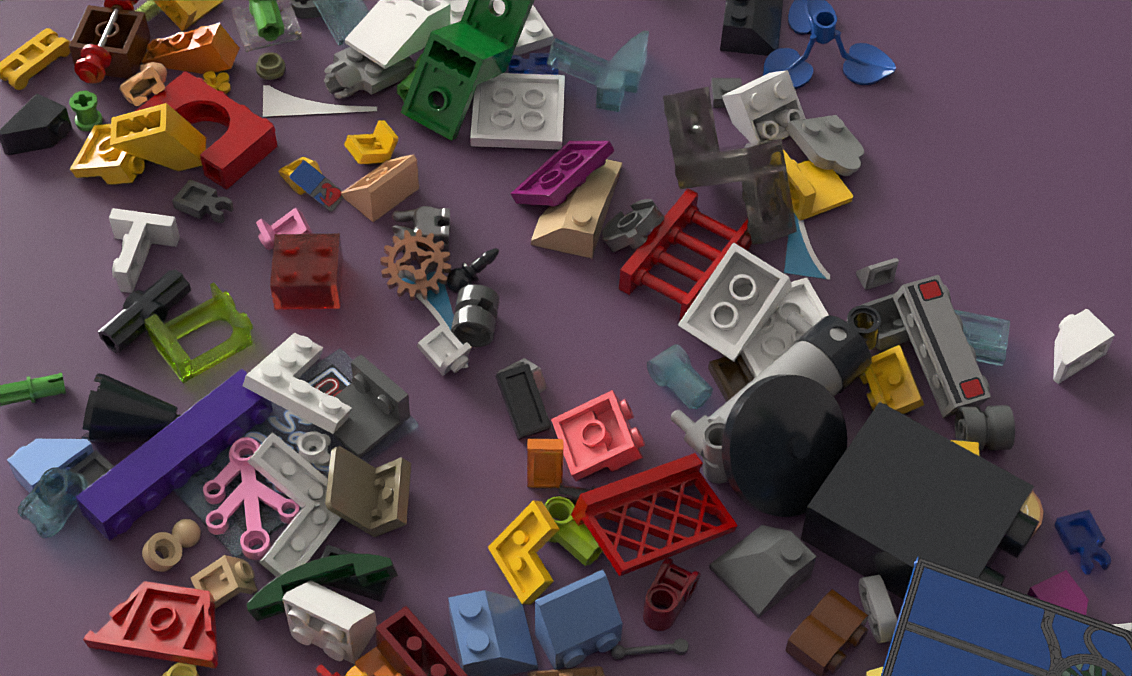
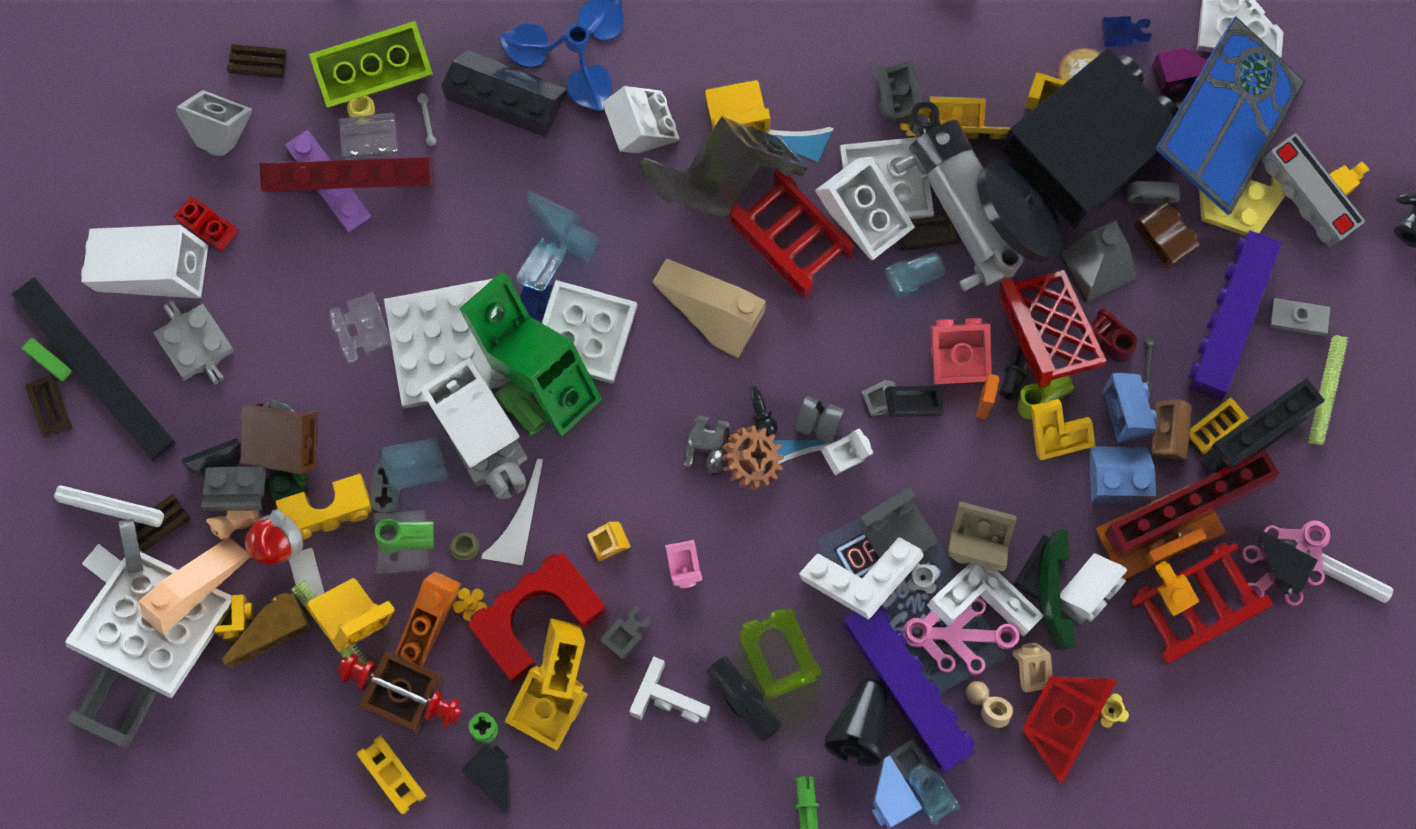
camera: 75 degrees left, 20 degrees up
light nougat animal [119,62,167,106] -> none
clear red brick [270,233,343,309] -> none
sticker [289,160,343,212] -> none
light nougat slope [341,154,419,222] -> none
yellow bracket [344,120,398,164] -> none
magenta plate [510,141,615,207] -> none
dark grey plate [602,199,665,252] -> none
dark grey plate [711,78,742,108] -> none
light grey plate [786,115,864,176] -> none
light grey slope [856,258,899,290] -> none
light grey brick [893,275,991,418] -> none
clear light blue plate [954,309,1010,366] -> none
dark grey wheel [955,405,1015,451] -> none

